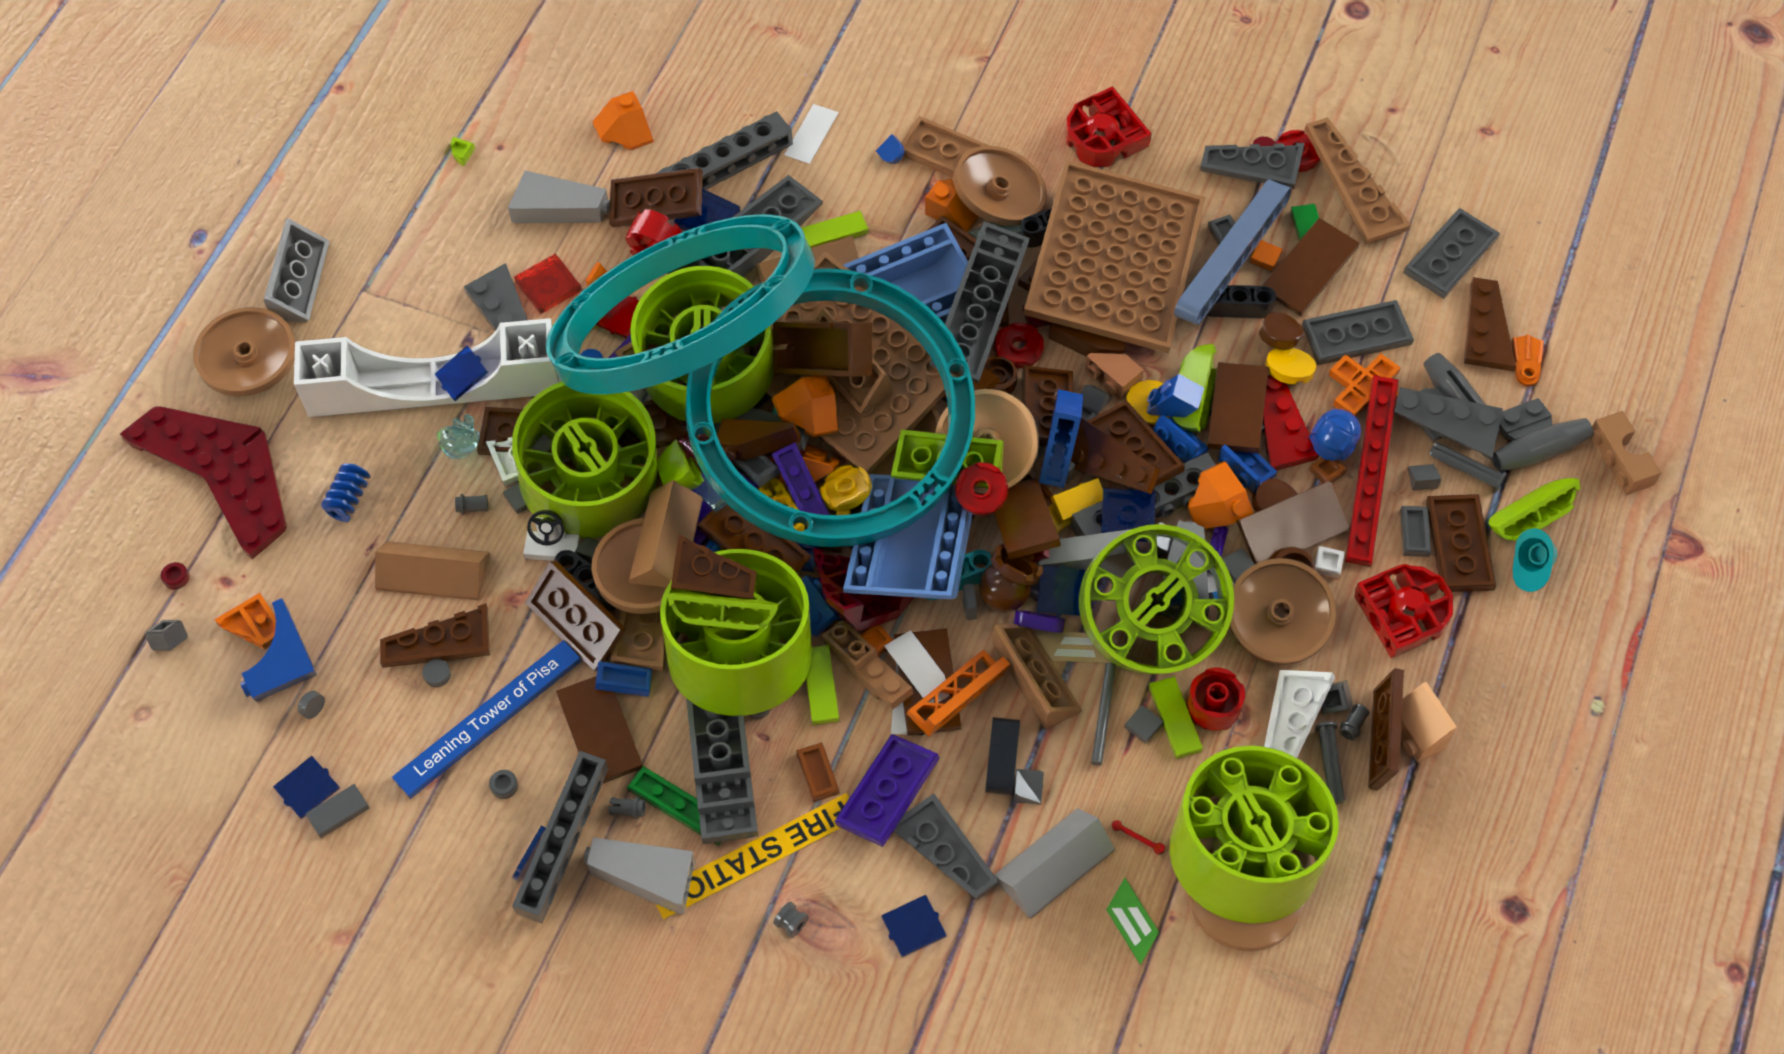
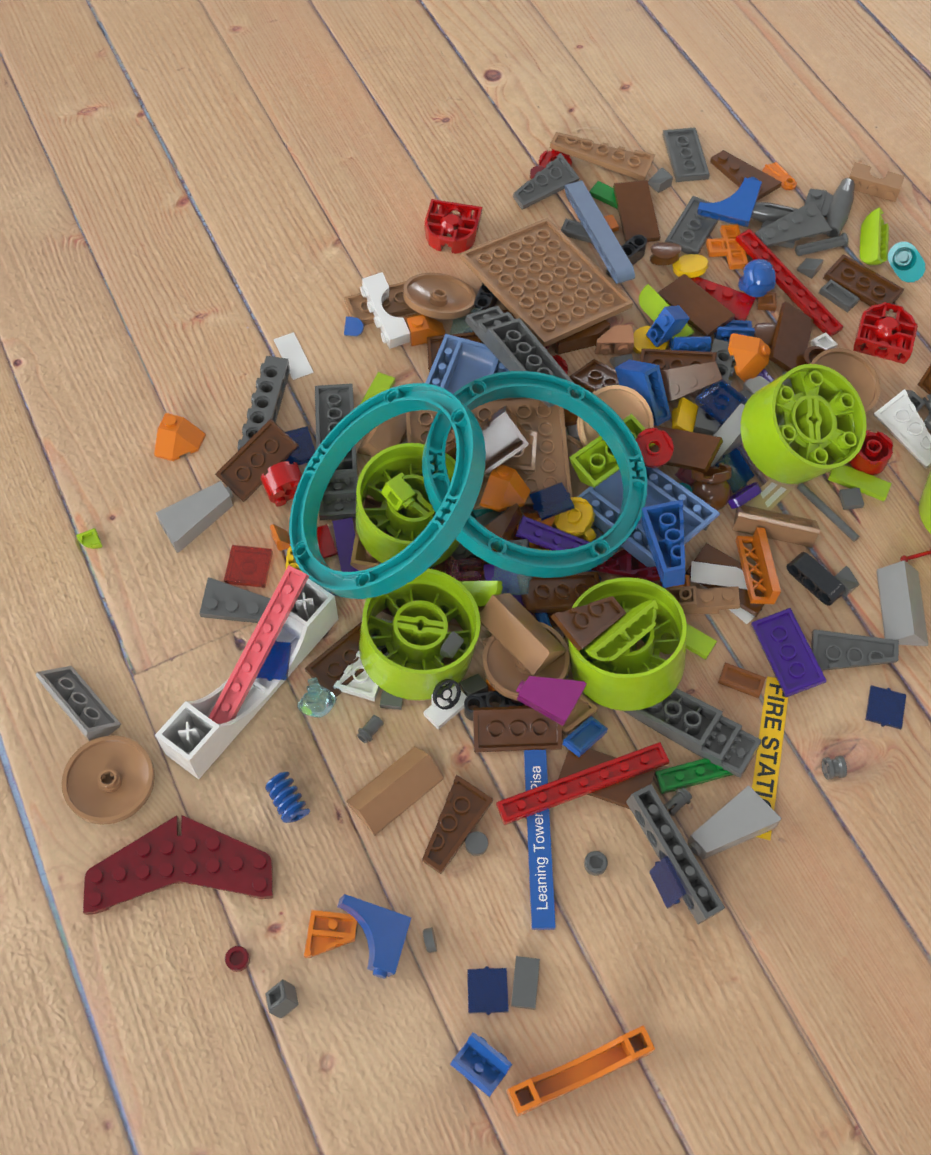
camera: 50 degrees left, 0 degrees up
none -> coral plate [208,565,309,724]
none -> white arch [360,272,410,349]
none -> lime brick [381,472,415,511]
none -> dark grey slope [440,631,464,658]
none -> blue bracket [450,1032,512,1097]
none -> red tile [496,742,670,825]
none -> orange arch [507,1025,655,1117]
none -> magenta slope [516,676,587,726]
none -> clear blue piece [529,482,575,521]
none -> blue wedge [642,499,685,588]
none -> dark grey slope [648,168,673,193]
none -> blue arch [698,177,762,227]

